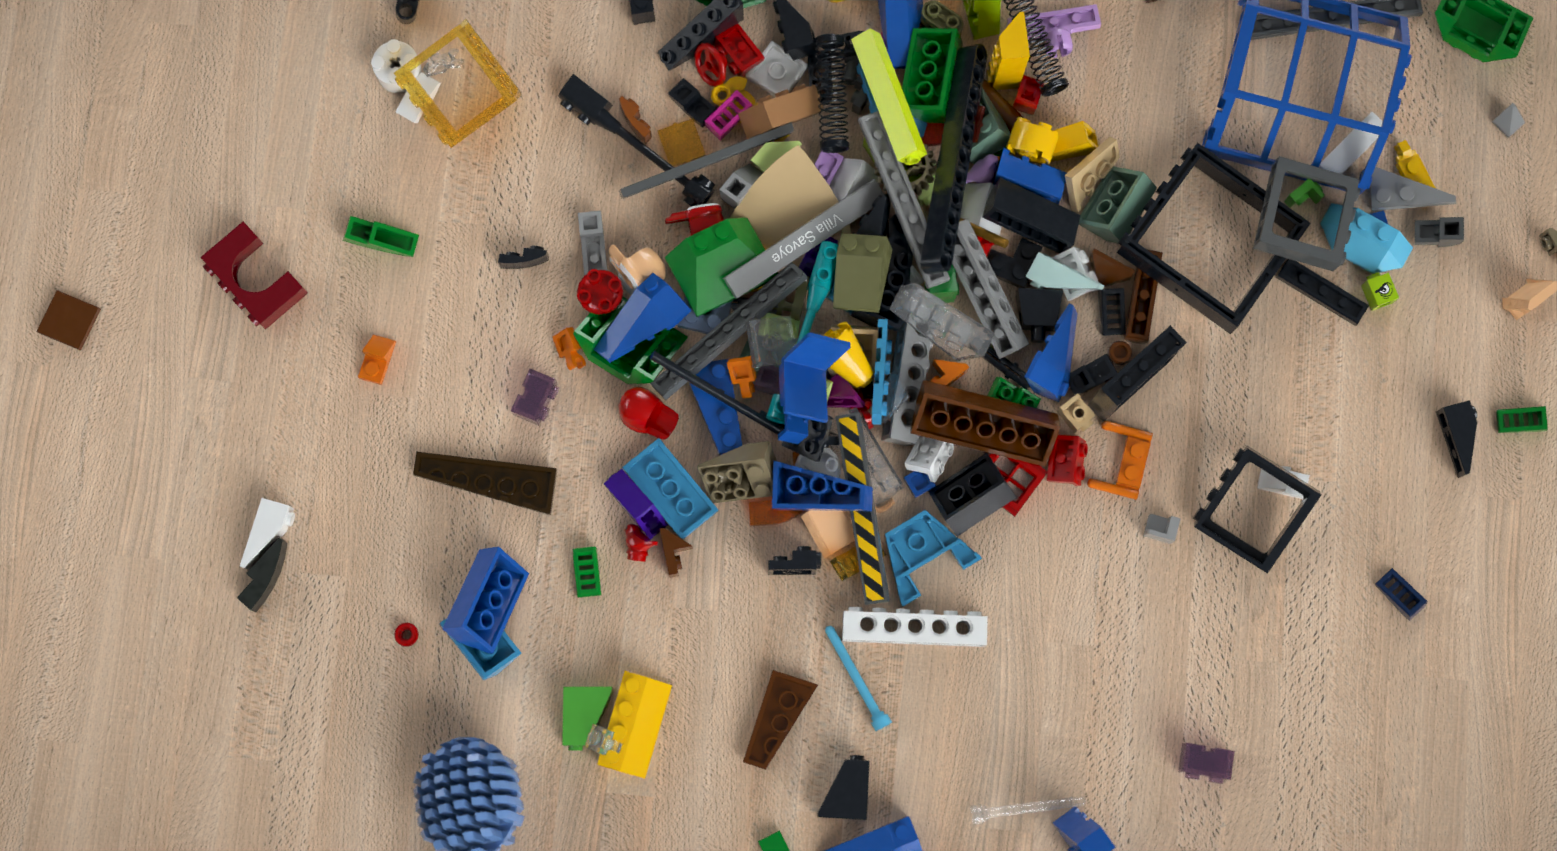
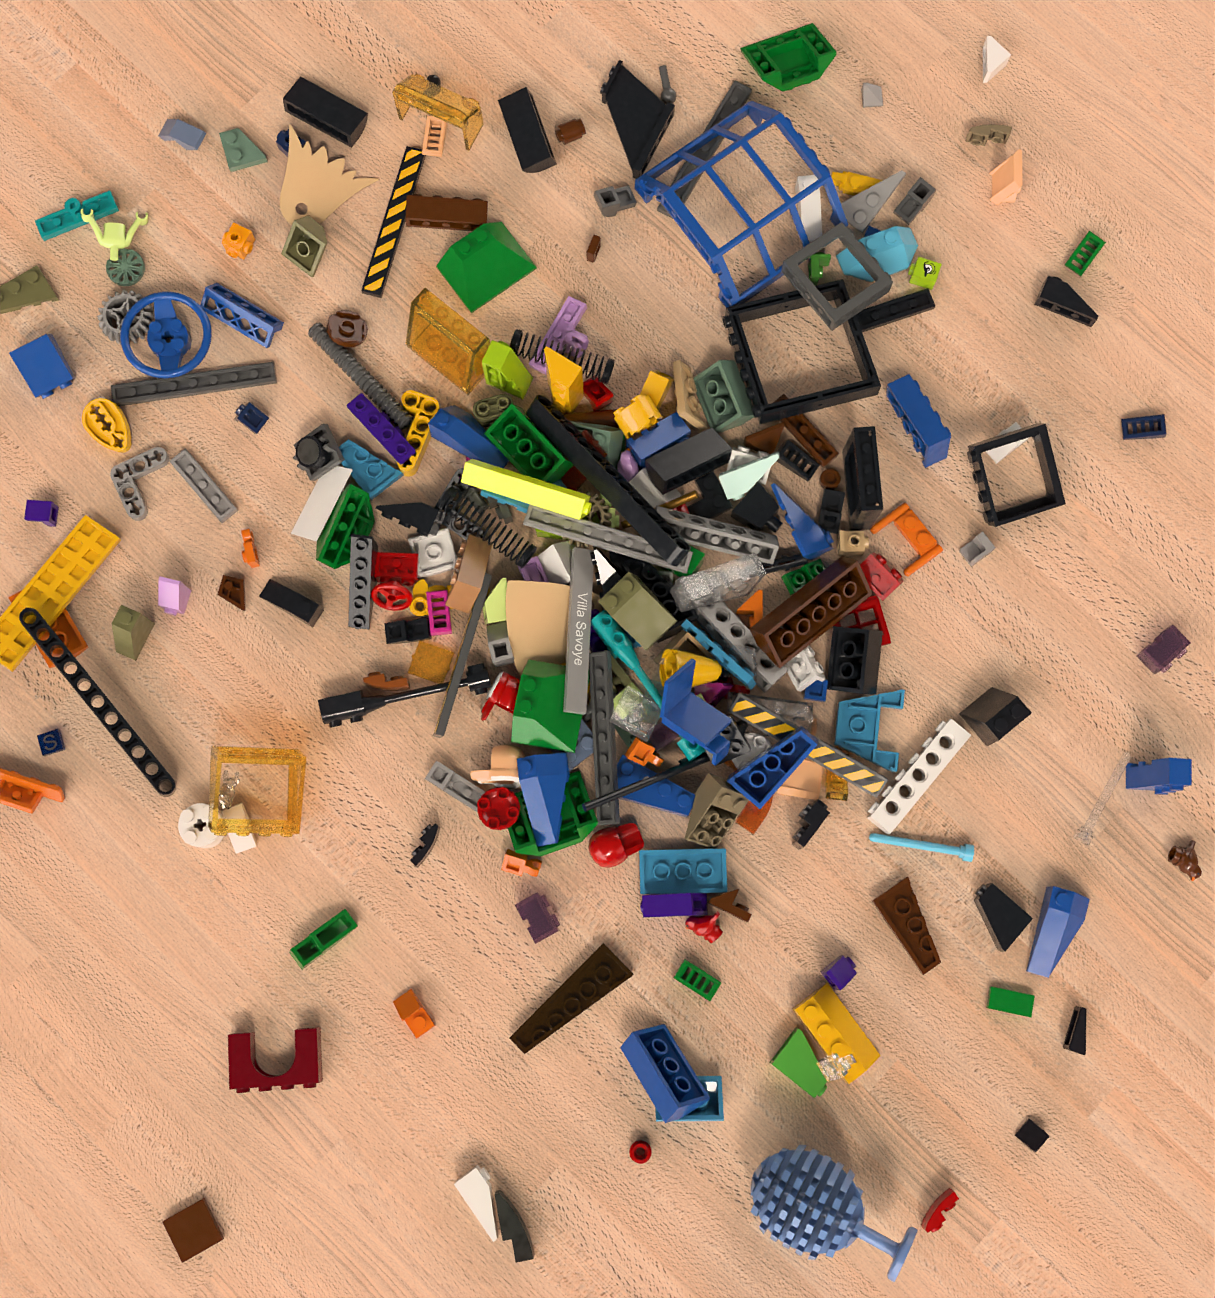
camera: 50 degrees left, 0 degrees up
none -> dark purple slope [820,955,857,990]
none -> blue wedge [886,374,951,468]
none -> black slope [959,687,1032,746]

